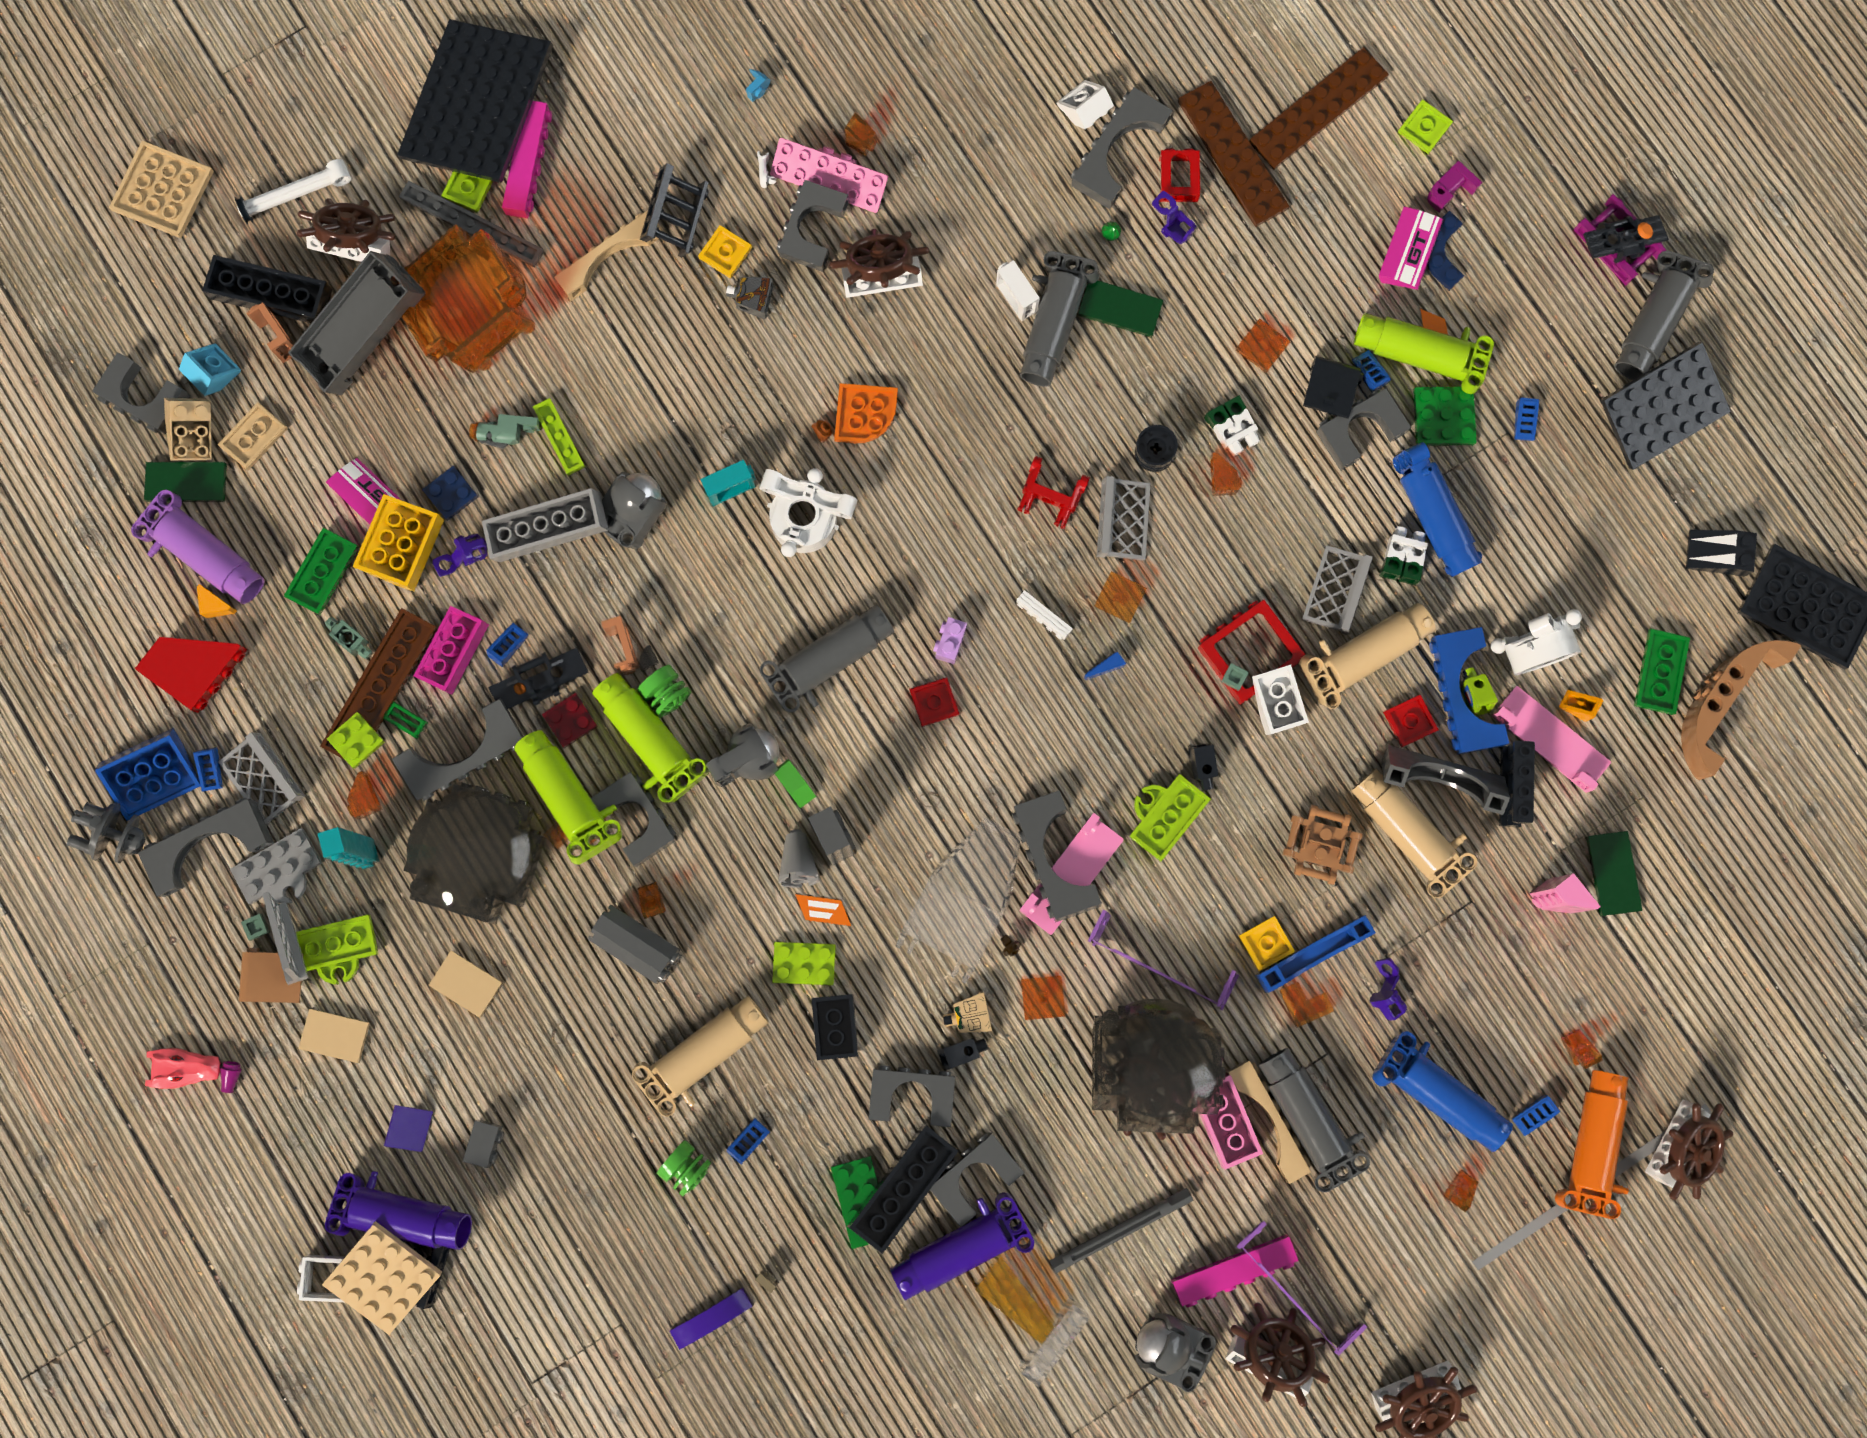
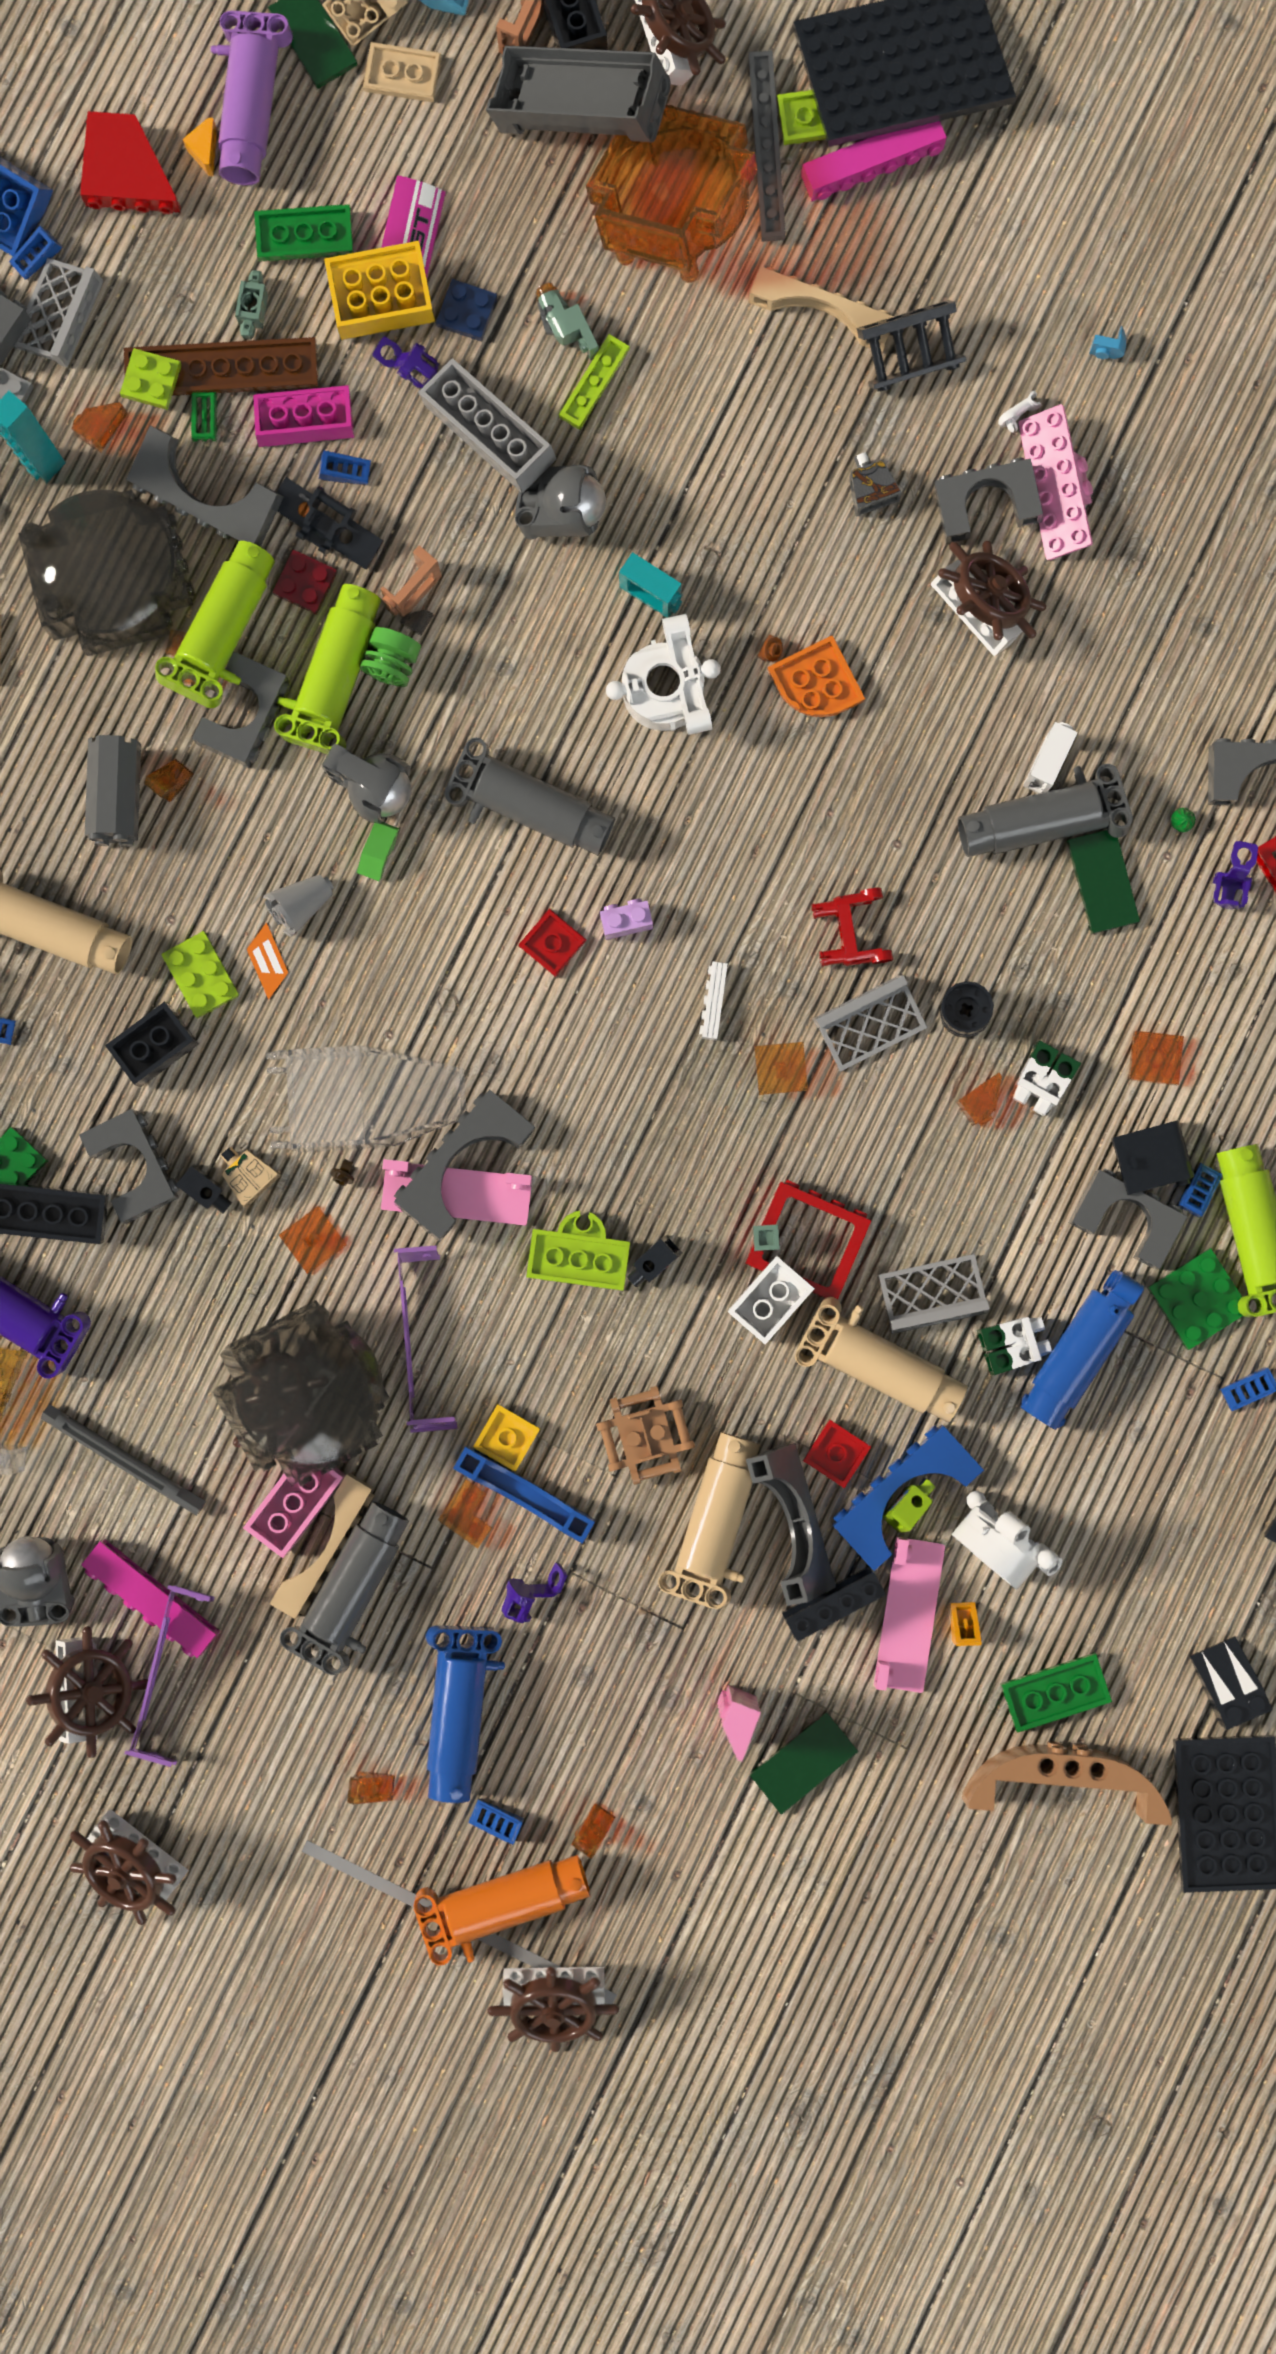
camera: 65 degrees right, 5 degrees up
yellow plate [698,225,752,279] -> none
dark grey brick [808,806,856,865] -> none
clear orange slope [845,113,877,156] -> none
dark grey arch [930,1133,1024,1227] -> none
blue slope [1084,652,1126,680] -> none

